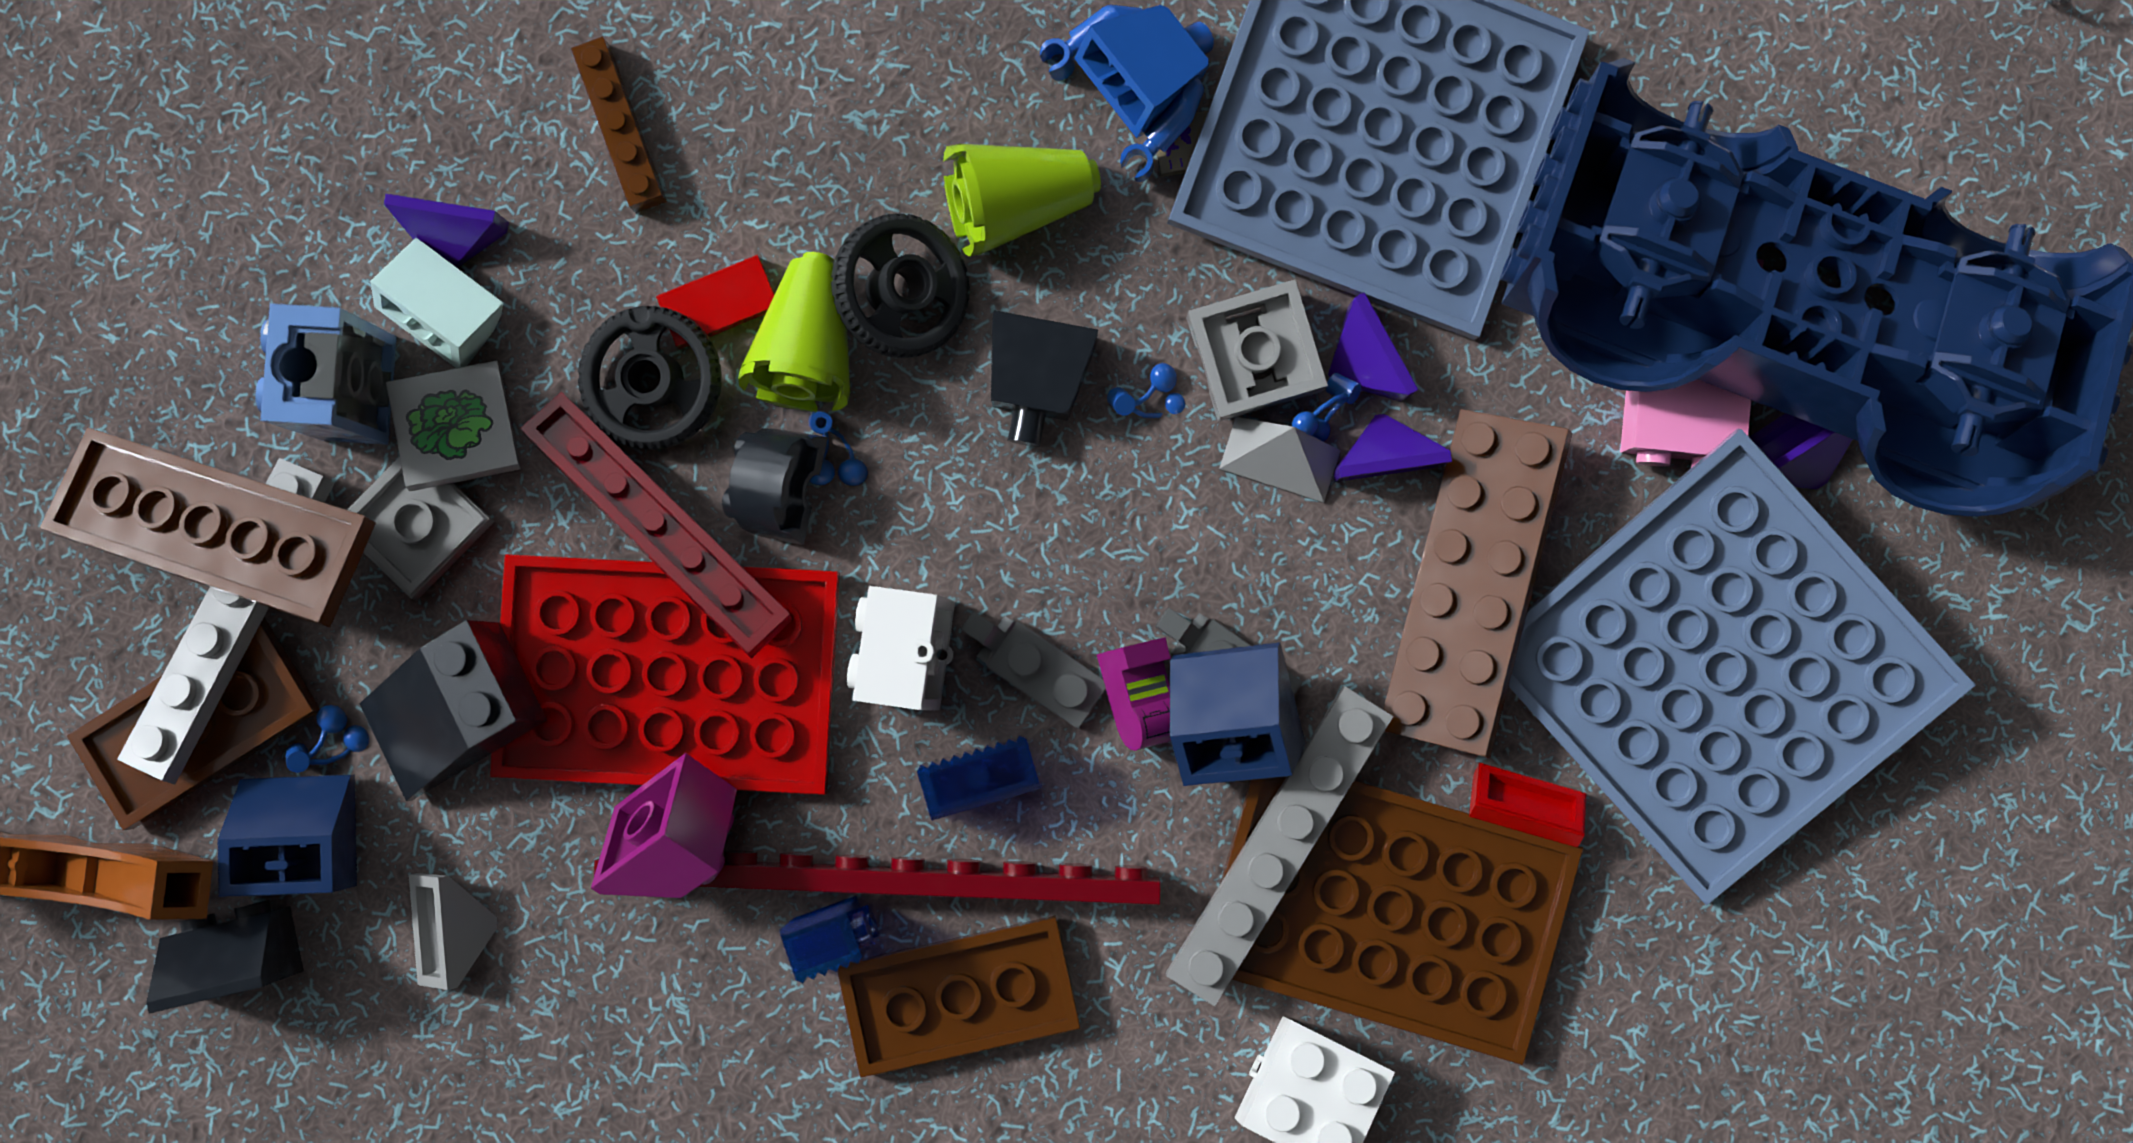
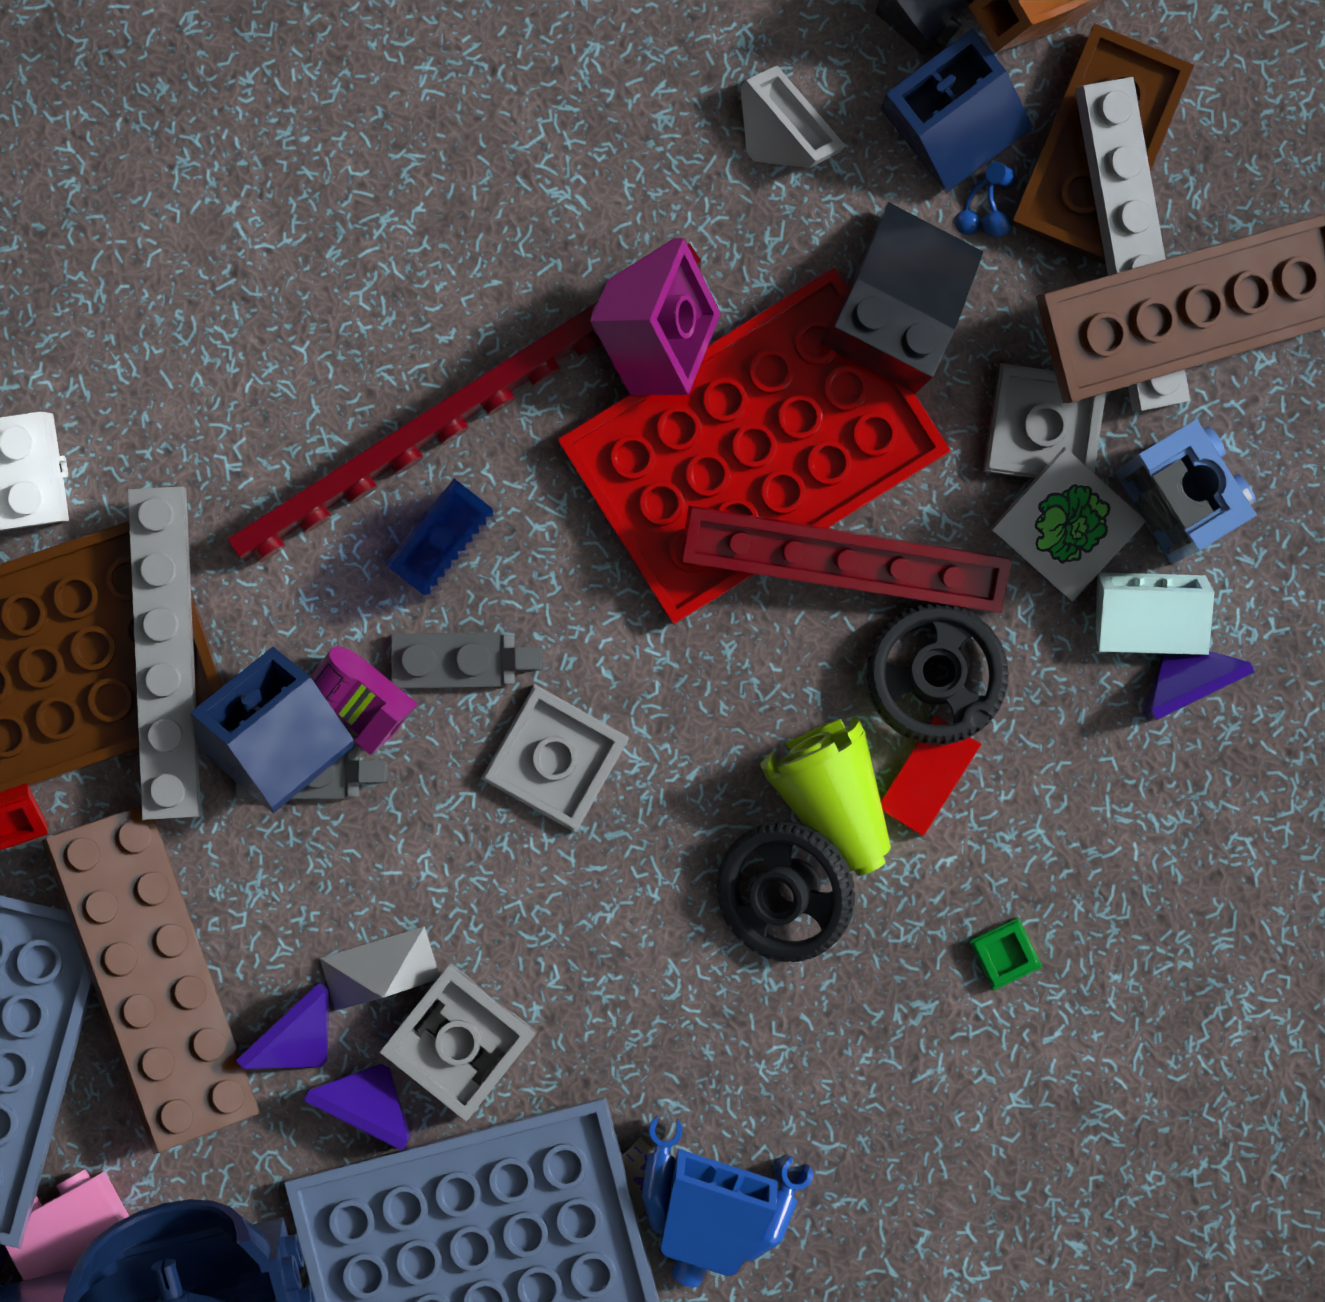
camera: 135 degrees right, 0 degrees up
reddish brown piece [571,36,667,214] -> none
black cylinder [722,428,828,545] -> none
clear blue brick [779,896,879,984] -> none
blue piece [808,411,868,486] -> none
reddish brown plate [837,915,1080,1078] -> none
white brick [847,586,955,710] -> none
lime cone [943,144,1101,257] -> none
black torso [991,310,1098,447] -> none
blue piece [1107,363,1185,418] -> none
blue piece [1292,373,1361,442] -> none
none -> light grey tile [481,684,630,833]
none -> green tile [969,917,1043,991]

